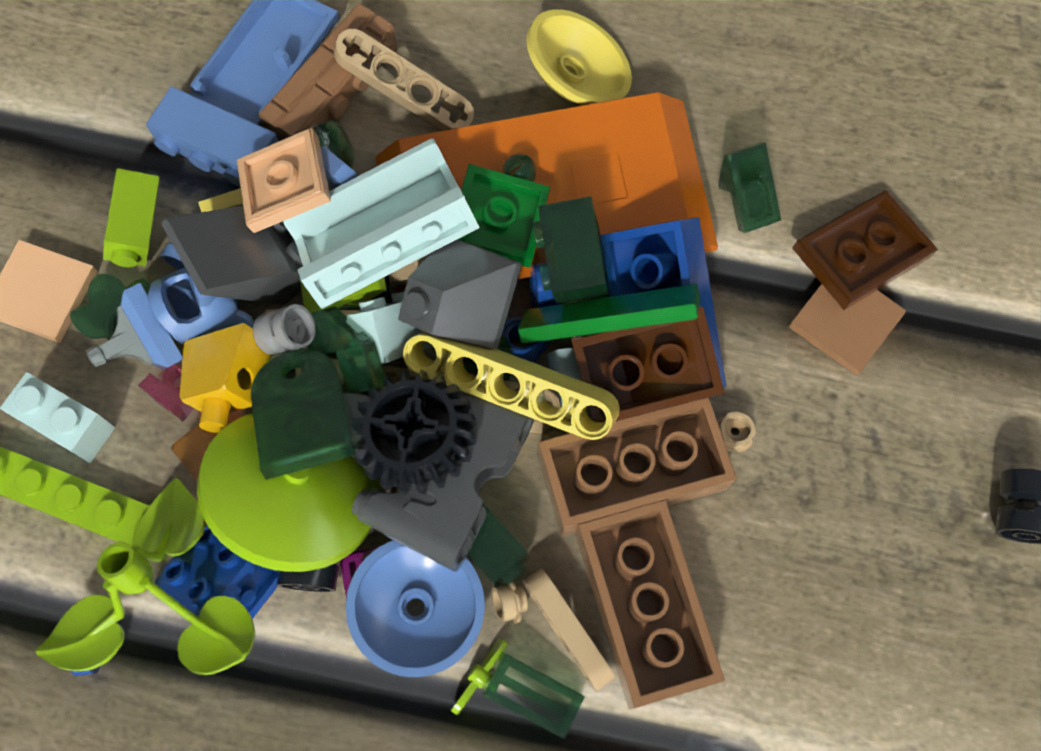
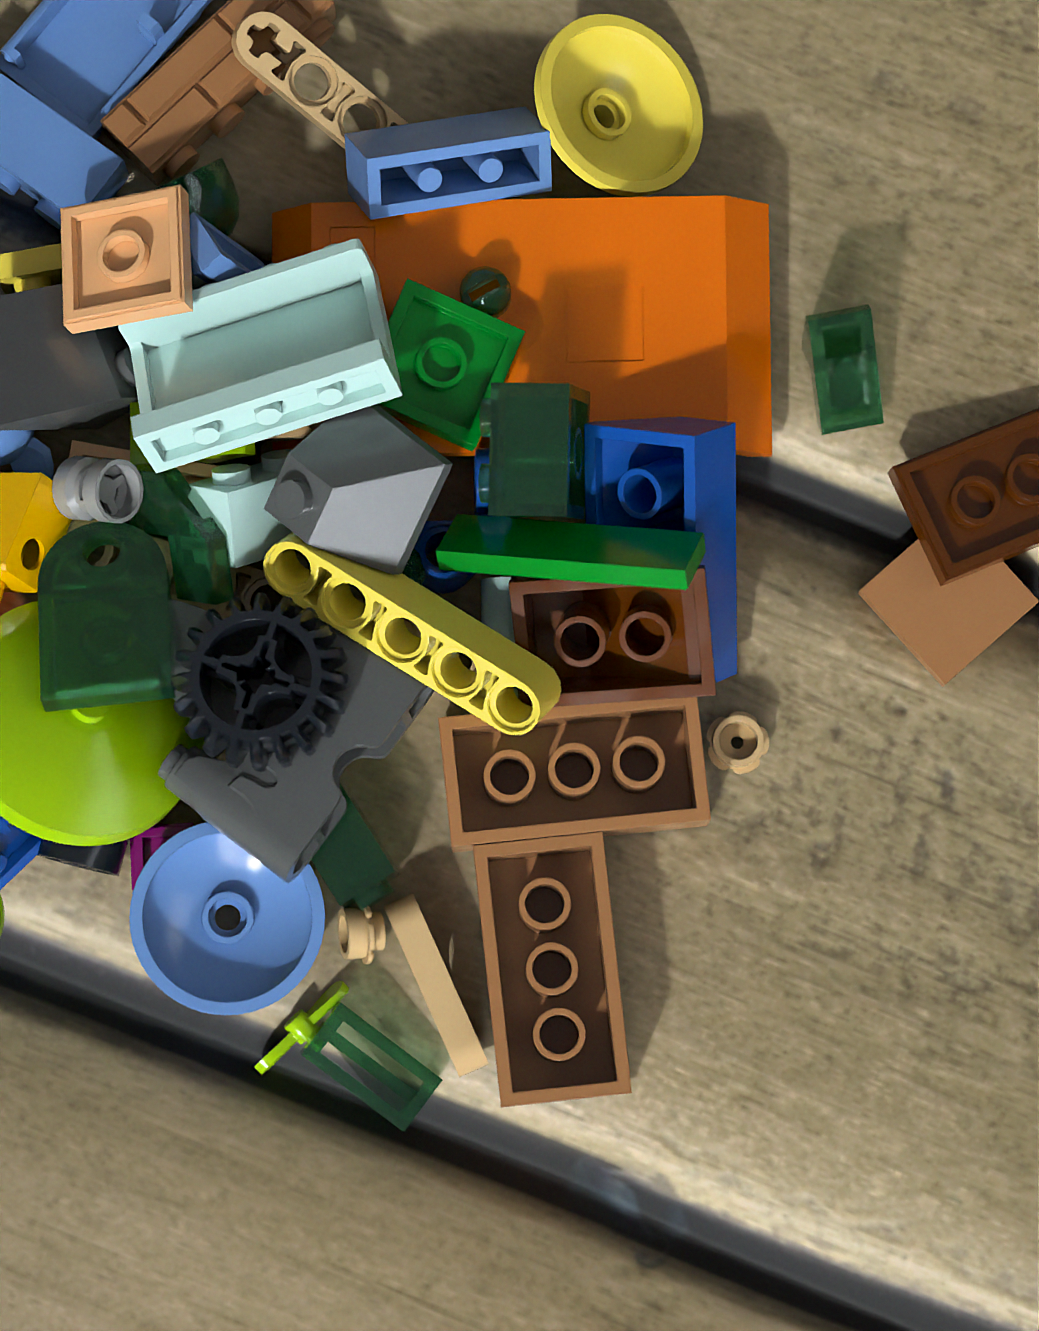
camera: 10 degrees right, 10 degrees up
none -> medium blue brick [344,106,552,220]

